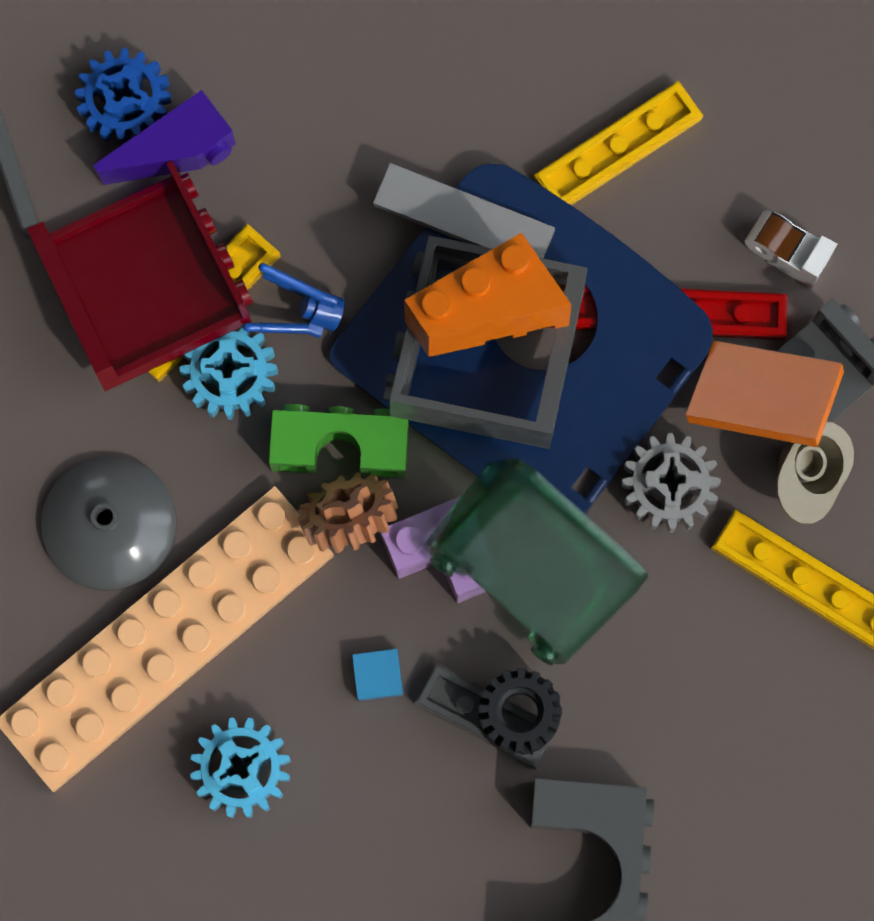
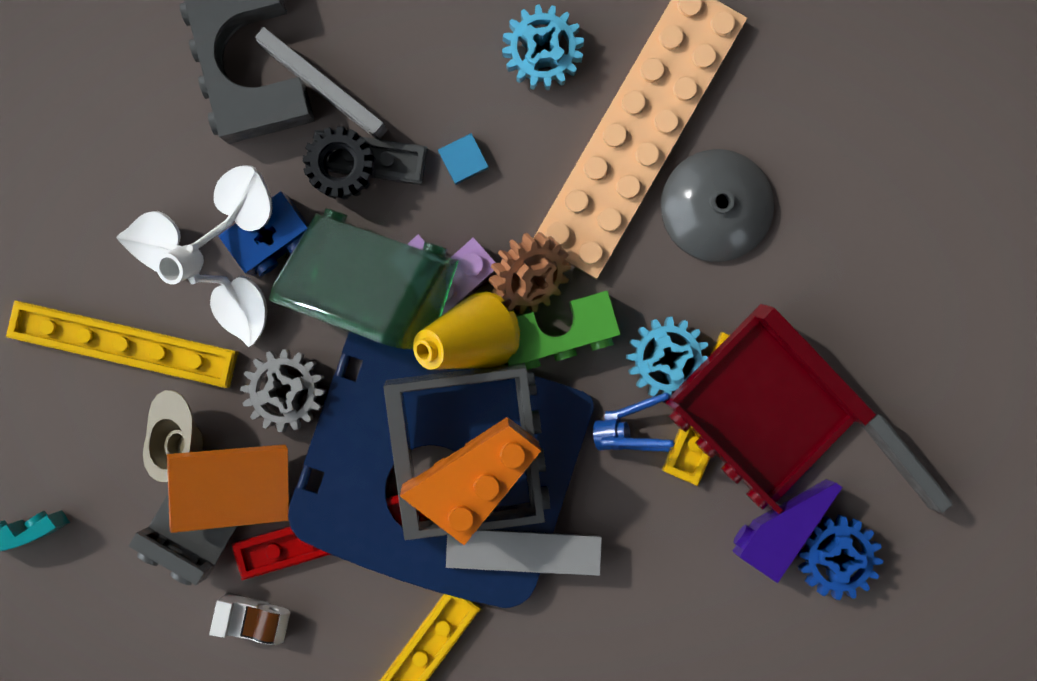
camera: 160 degrees right, 10 degrees up
none -> white plant [116,165,272,347]
none -> blue brick [218,191,314,277]
none -> light grey tile [255,27,387,139]
none -> yellow cone [413,291,520,370]

